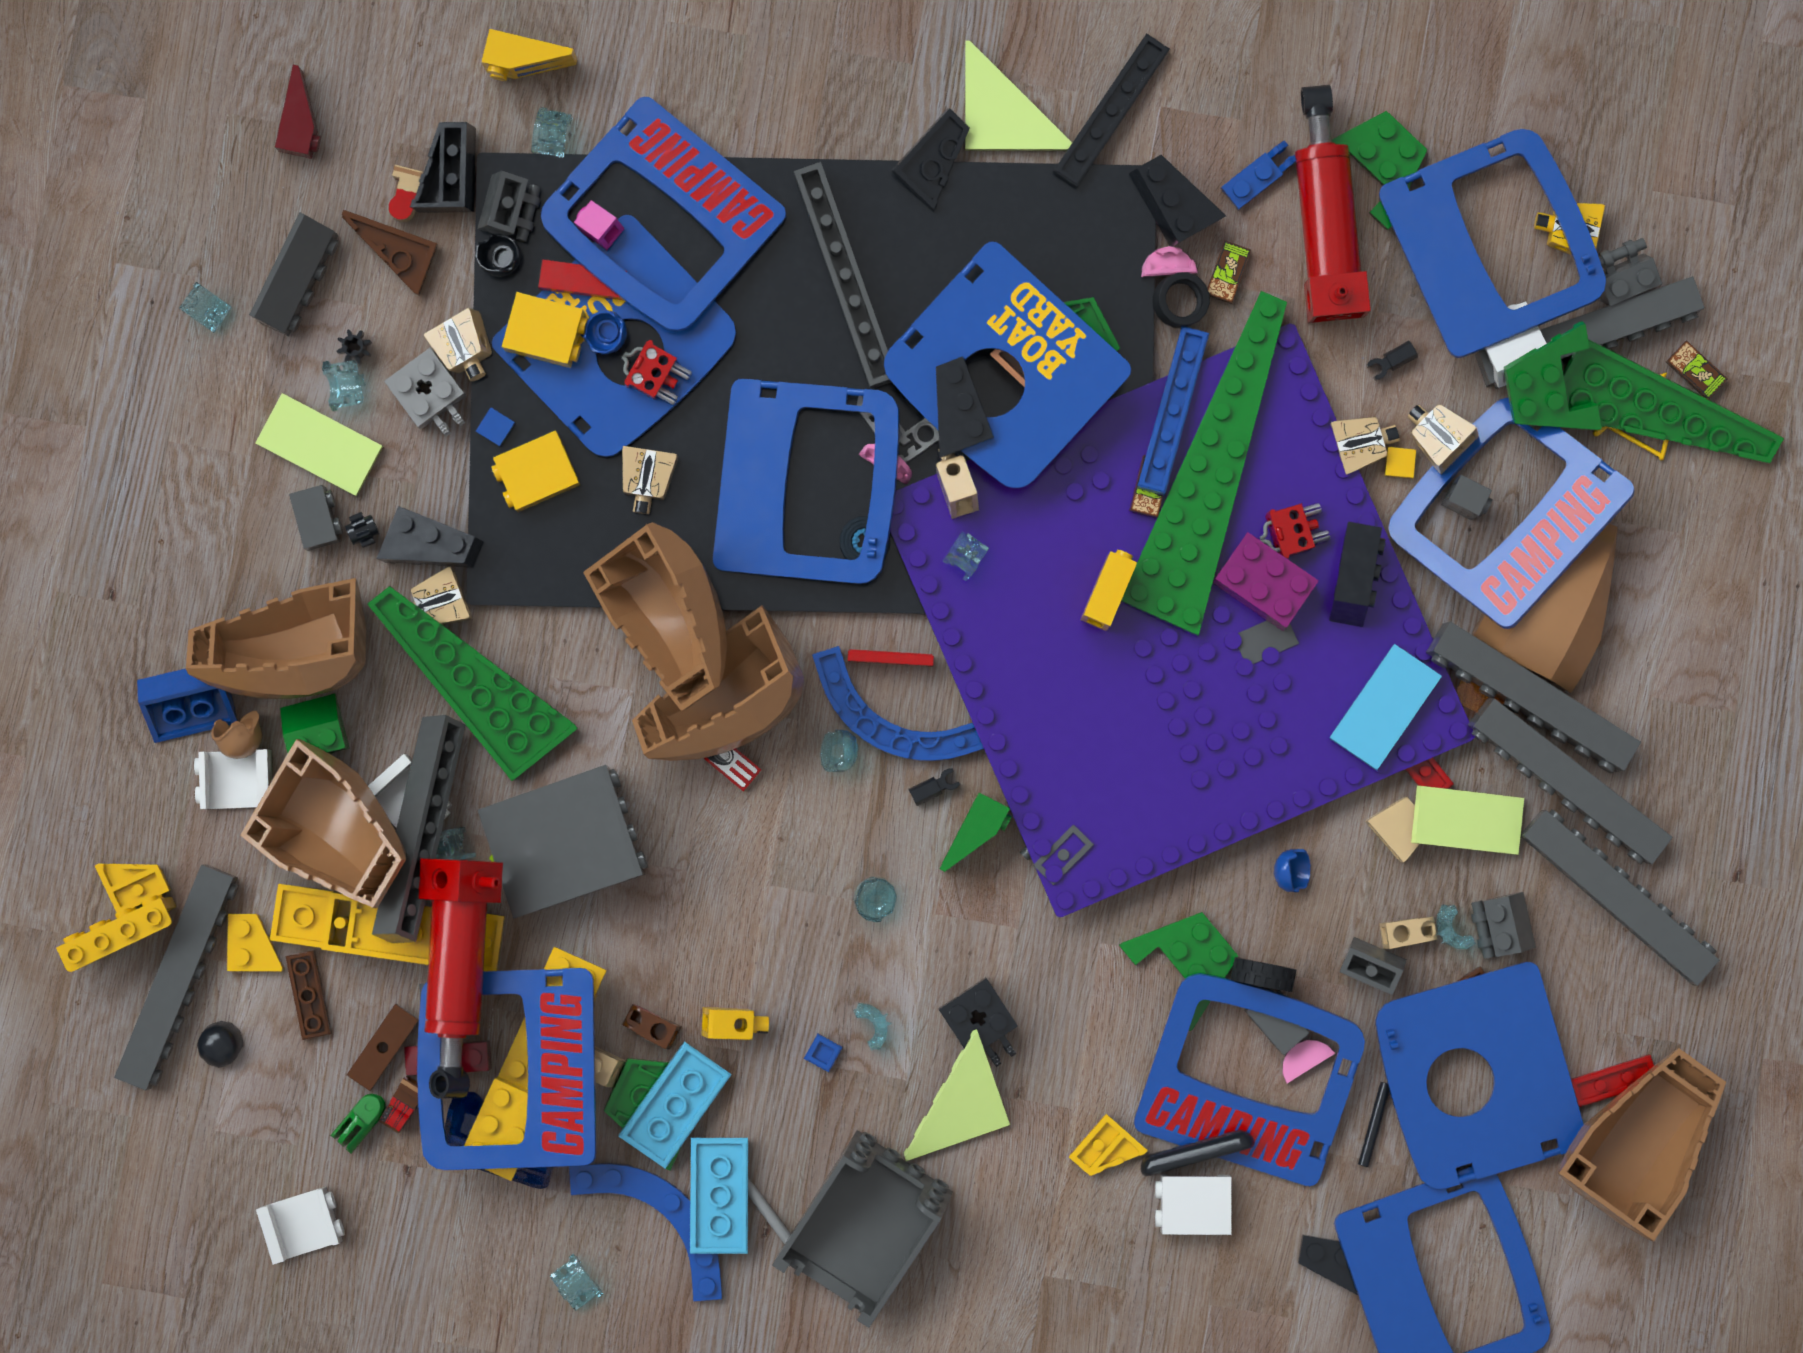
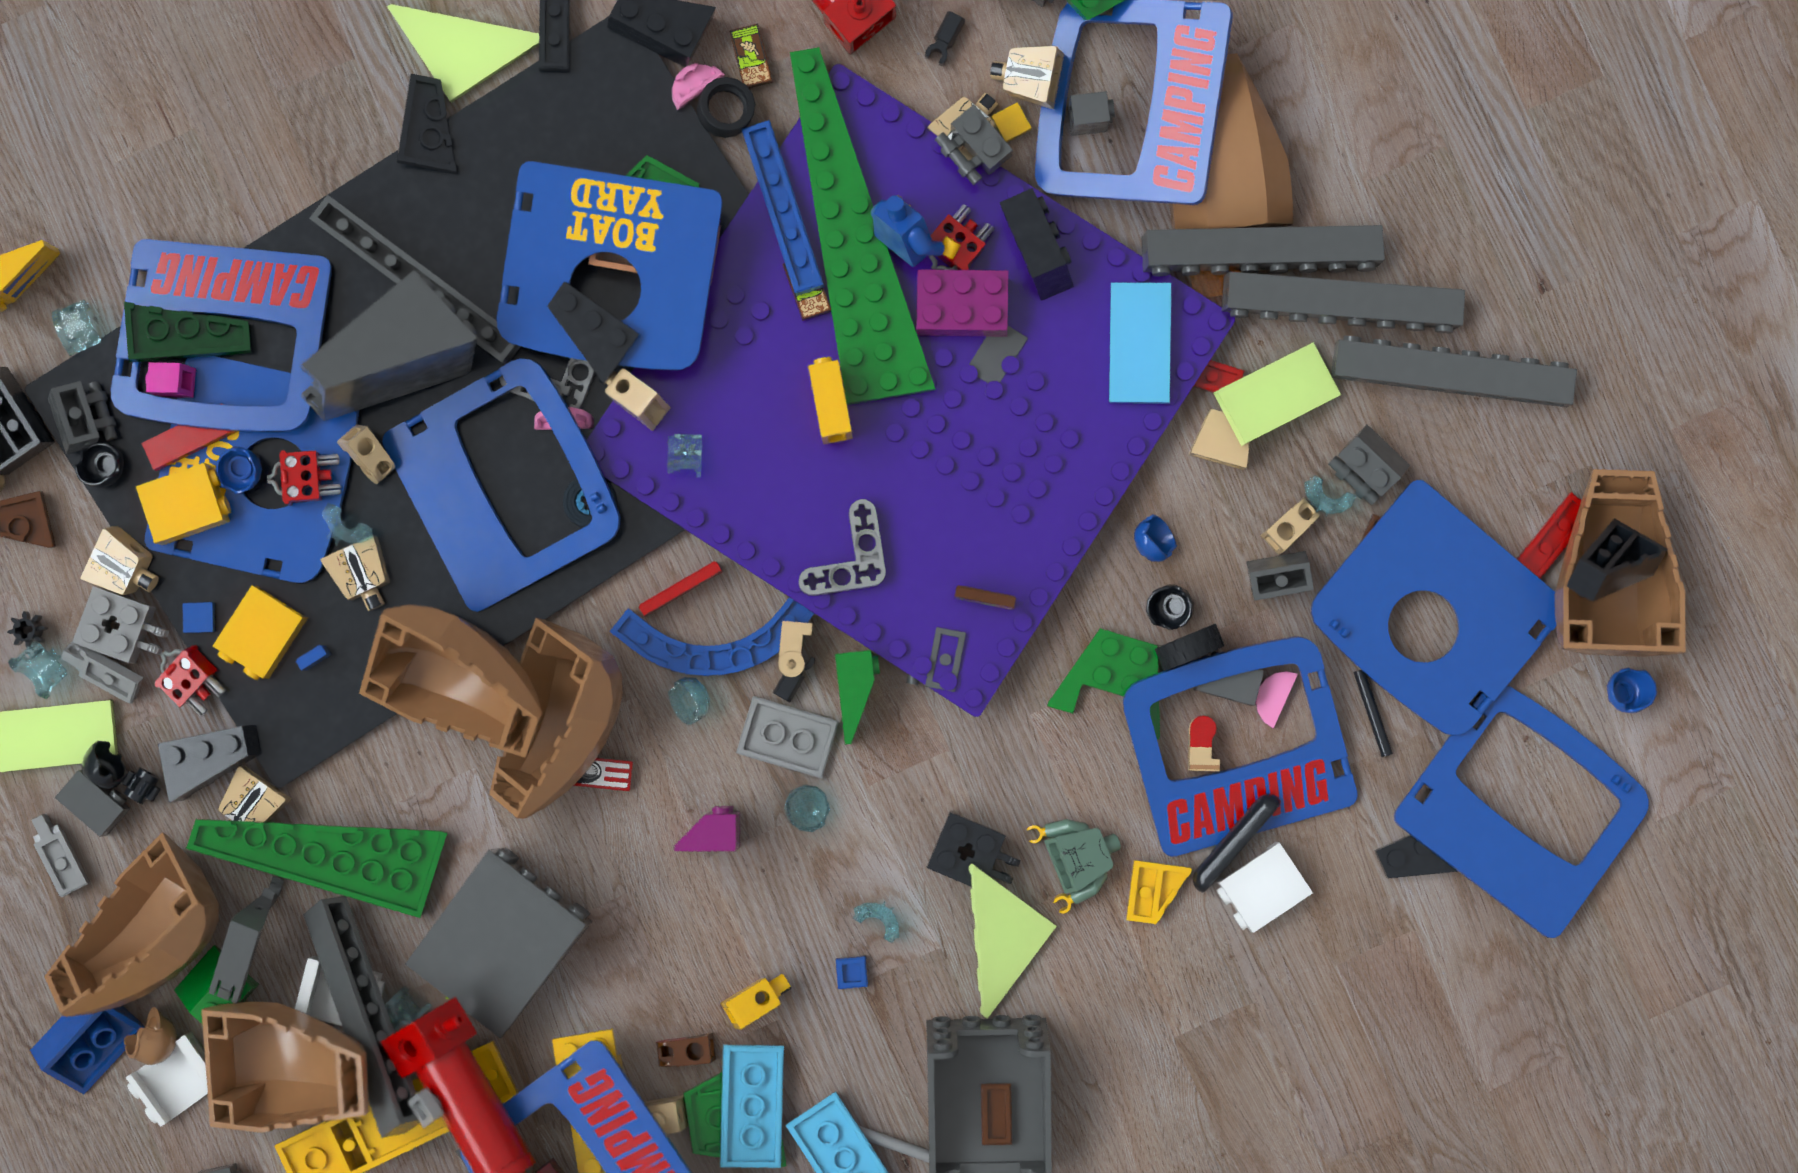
camera: 35 degrees left, 0 degrees up
none -> light grey hinge [31,814,90,898]
none -> light grey hinge [61,642,143,704]
none -> black hair [82,741,127,788]
none -> dark green wing [124,302,251,363]
none -> piece [154,645,226,716]
none -> dark grey hinge [208,876,284,1004]
none -> blue tile [296,645,332,671]
none -> dark grey windscreen [301,270,477,421]
none -> clear light blue piece [323,503,373,545]
none -> tan leg [337,424,395,484]
none -> light grey plate [407,1088,444,1128]
none -> magenta slope [674,806,740,852]
none -> light grey tile [736,696,839,779]
none -> tan leg [778,621,813,677]
none -> light grey beam [798,499,885,596]
none -> blue torso [871,195,961,268]
none -> dark grey brick [935,104,1013,185]
none -> reddish brown tile [954,585,1016,610]
none -> reddish brown tile [981,1083,1012,1145]
none -> sand green torso [1026,819,1121,914]
none -> black hair [1146,584,1194,630]
none -> leg [1188,716,1220,771]
none -> black wedge [1566,518,1667,602]
none -> blue hair [1607,668,1657,713]

